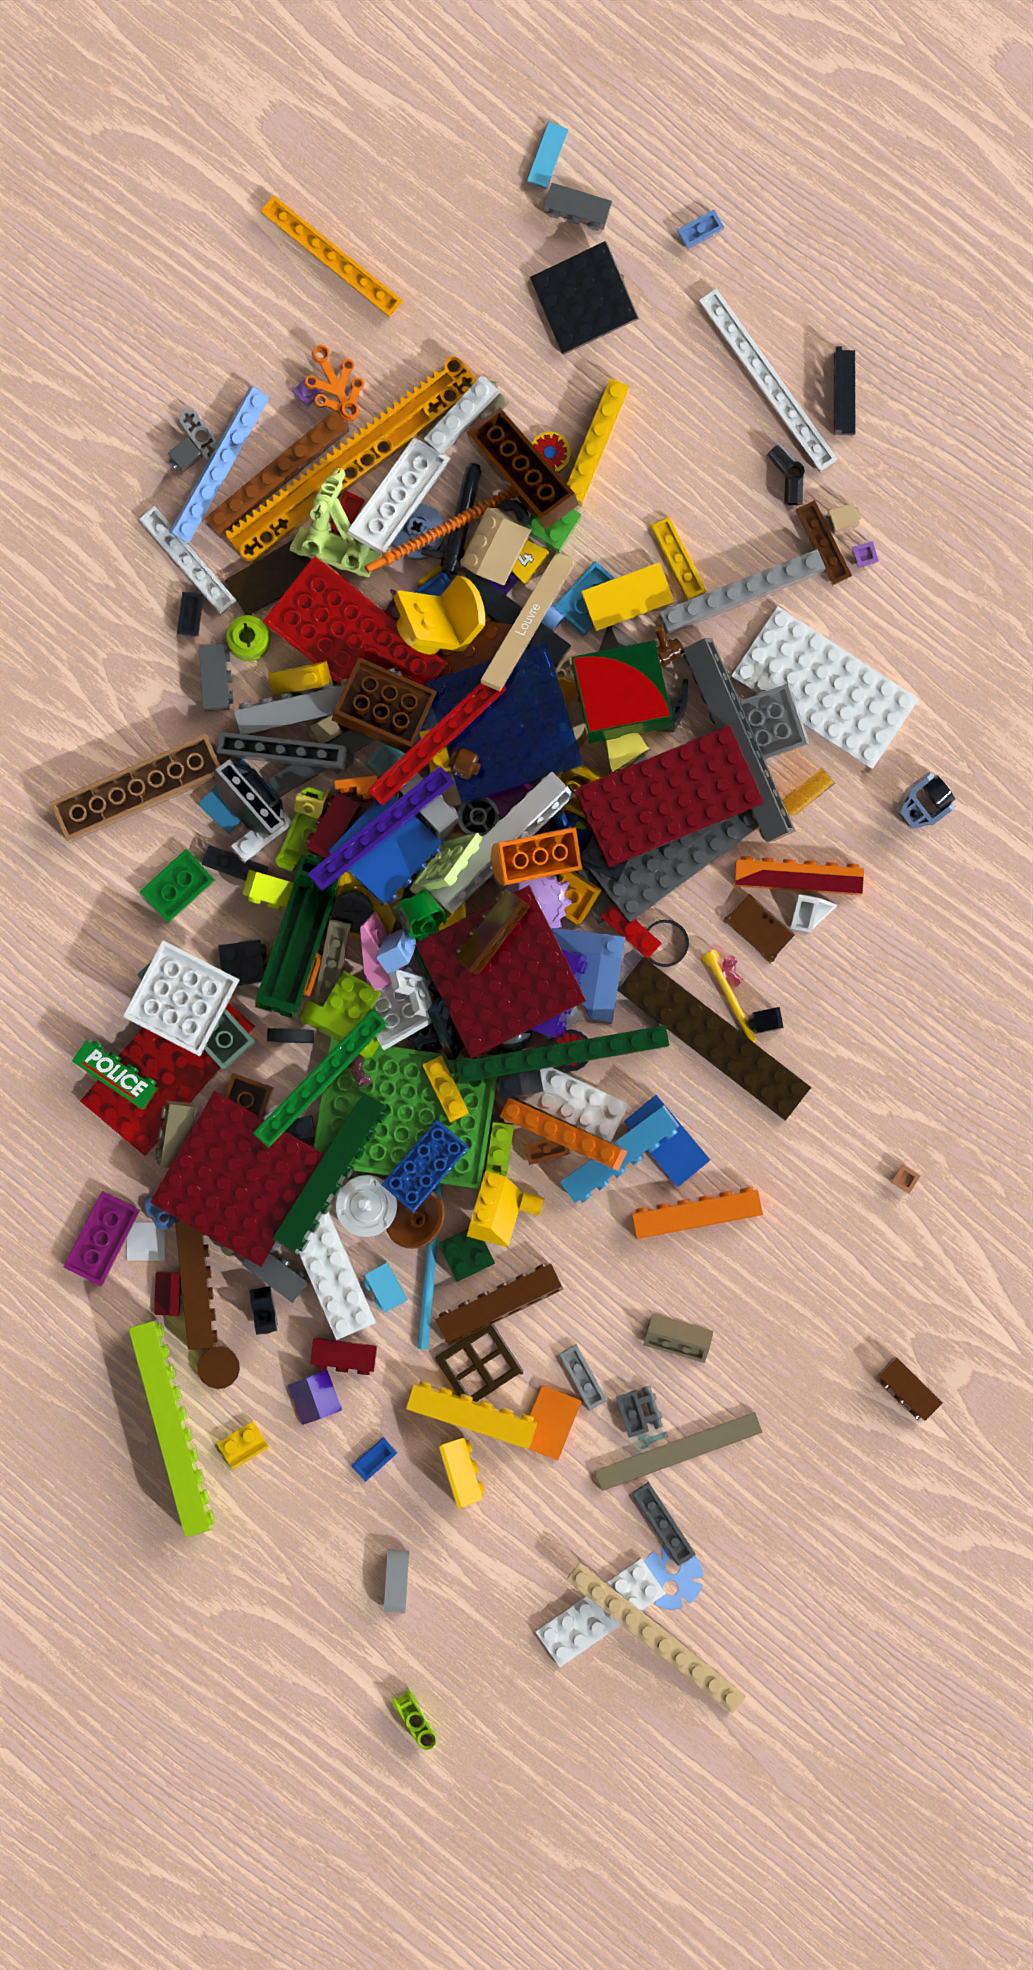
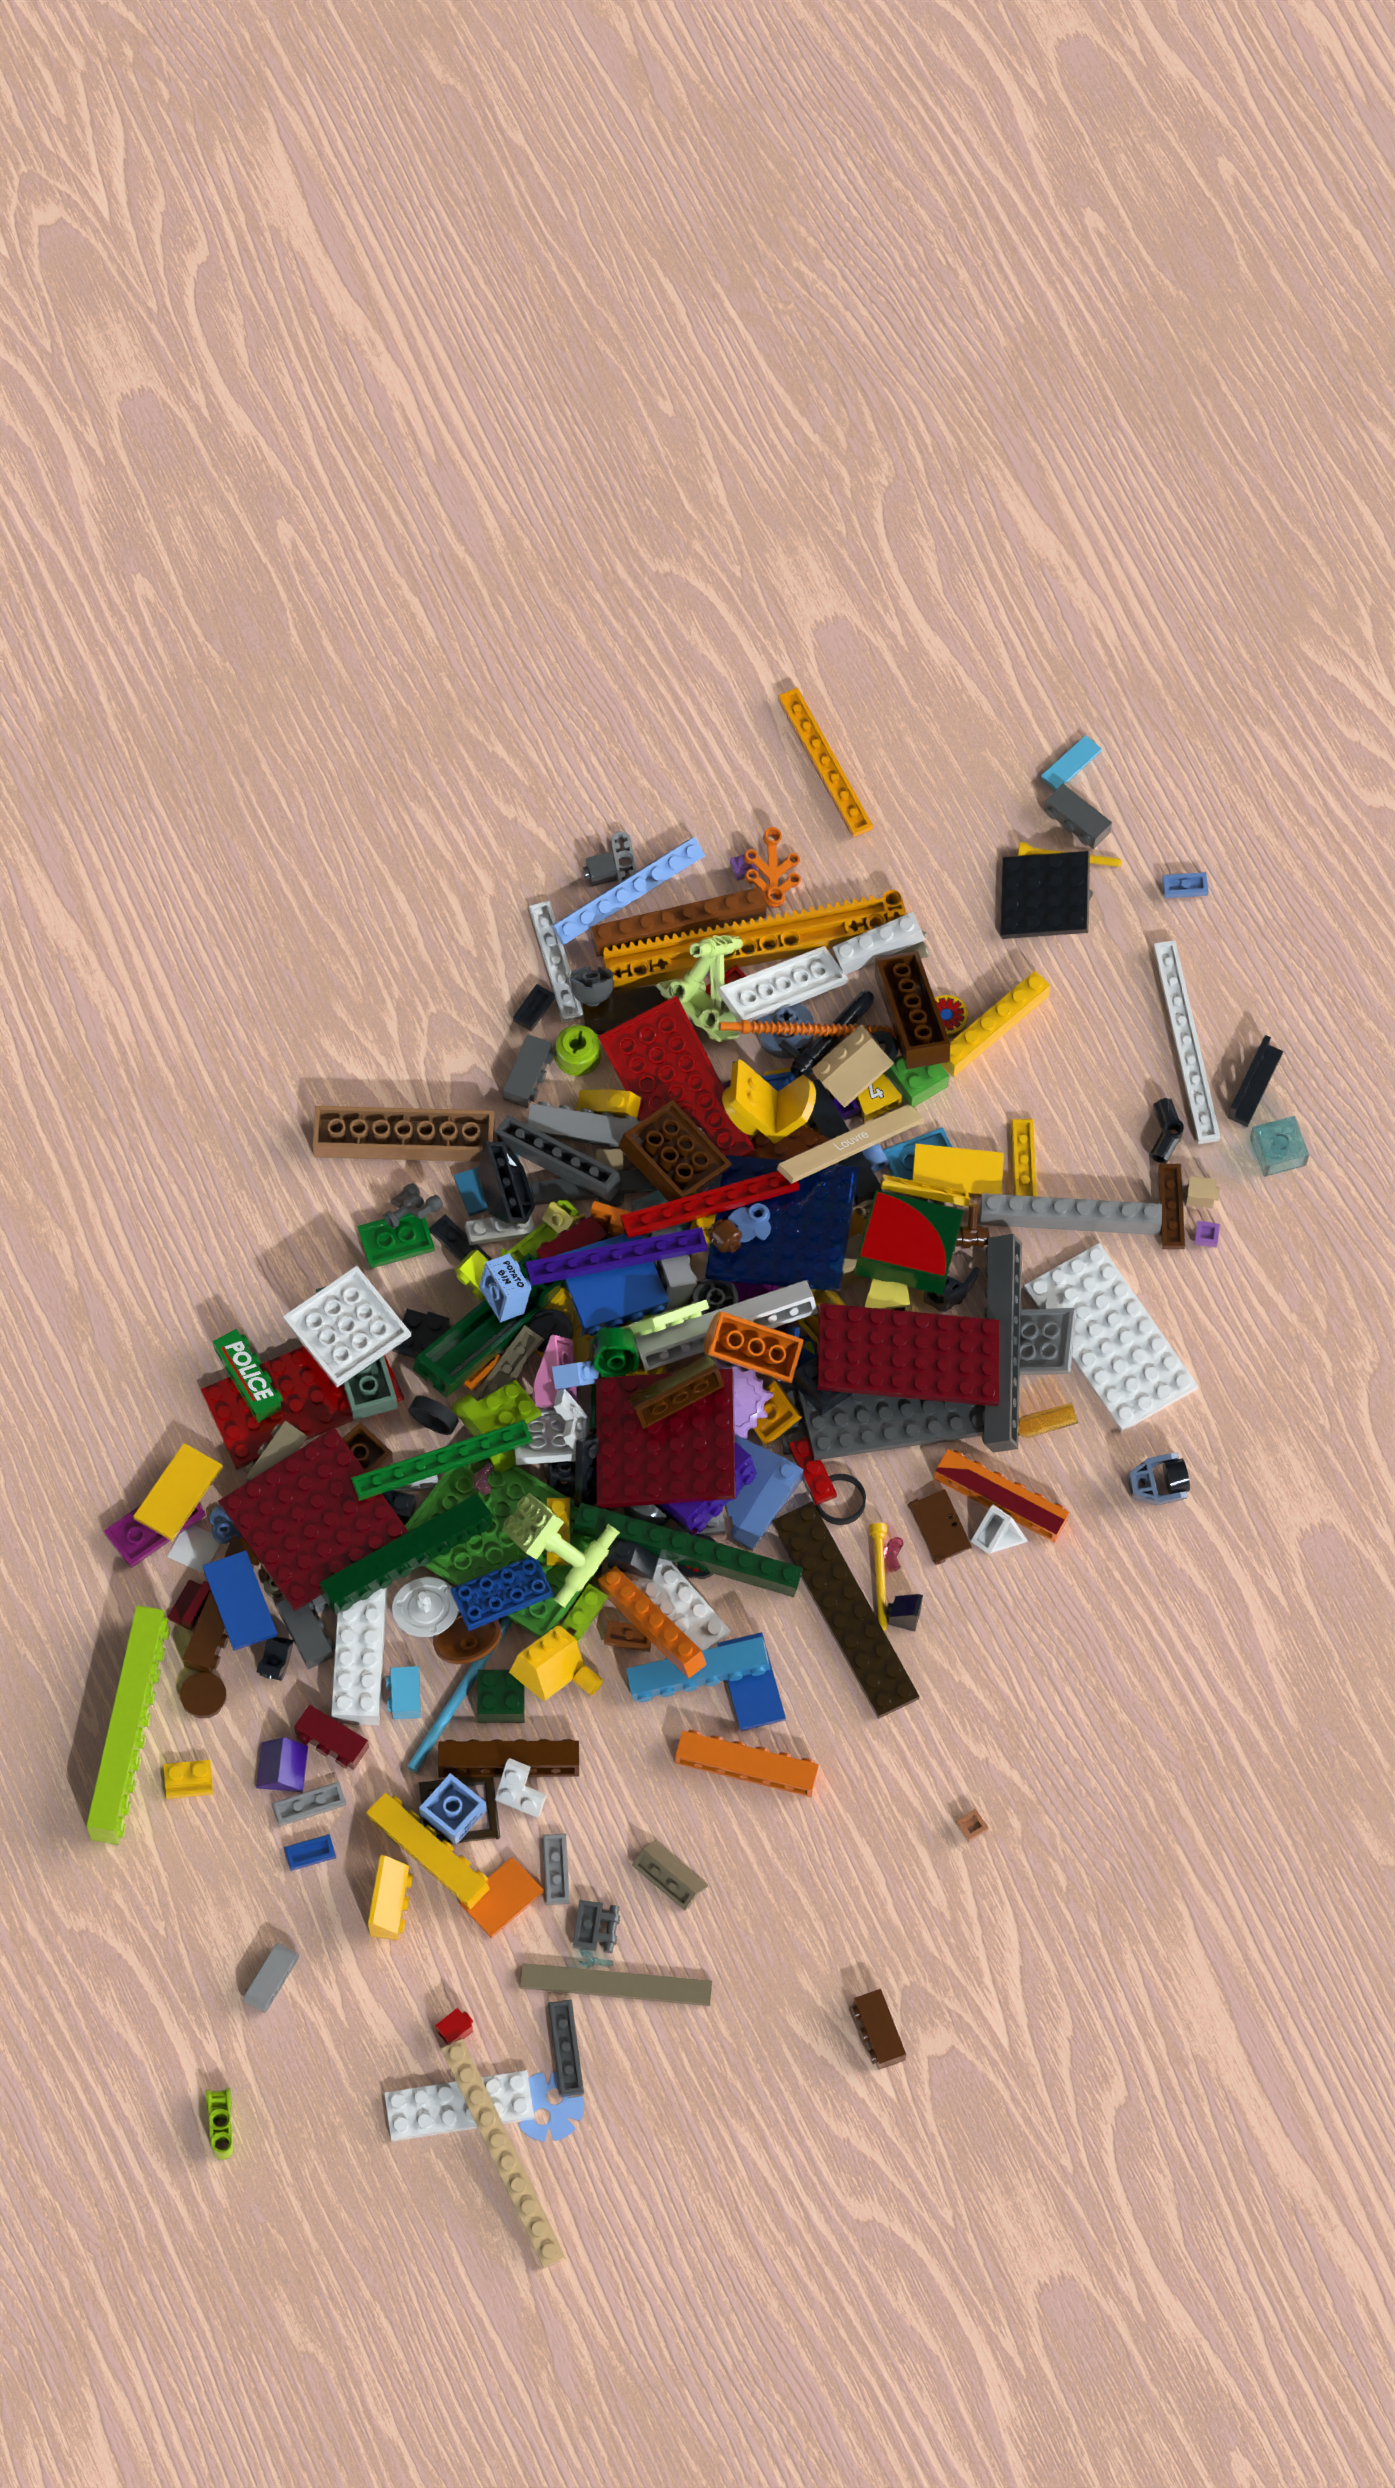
camera: 25 degrees right, 20 degrees down
none -> yellow tile [133,1443,223,1541]
none -> blue tile [202,1551,278,1651]
none -> light grey tile [272,1782,346,1827]
none -> dark grey piece [383,1183,443,1229]
none -> light blue brick [419,1773,487,1845]
none -> red brick [435,2008,473,2046]
none -> light blue brick [479,1254,531,1322]
none -> white plate [495,1758,546,1818]
none -> yellowish green plate [502,1493,620,1608]
none -> dark grey cylinder [570,967,614,1006]
none -> medium blue plate [728,1203,771,1242]
none -> yellow tile [880,1174,970,1207]
none -> yellow piece [1018,842,1122,867]
none -> clear light blue brick [1250,1116,1309,1177]

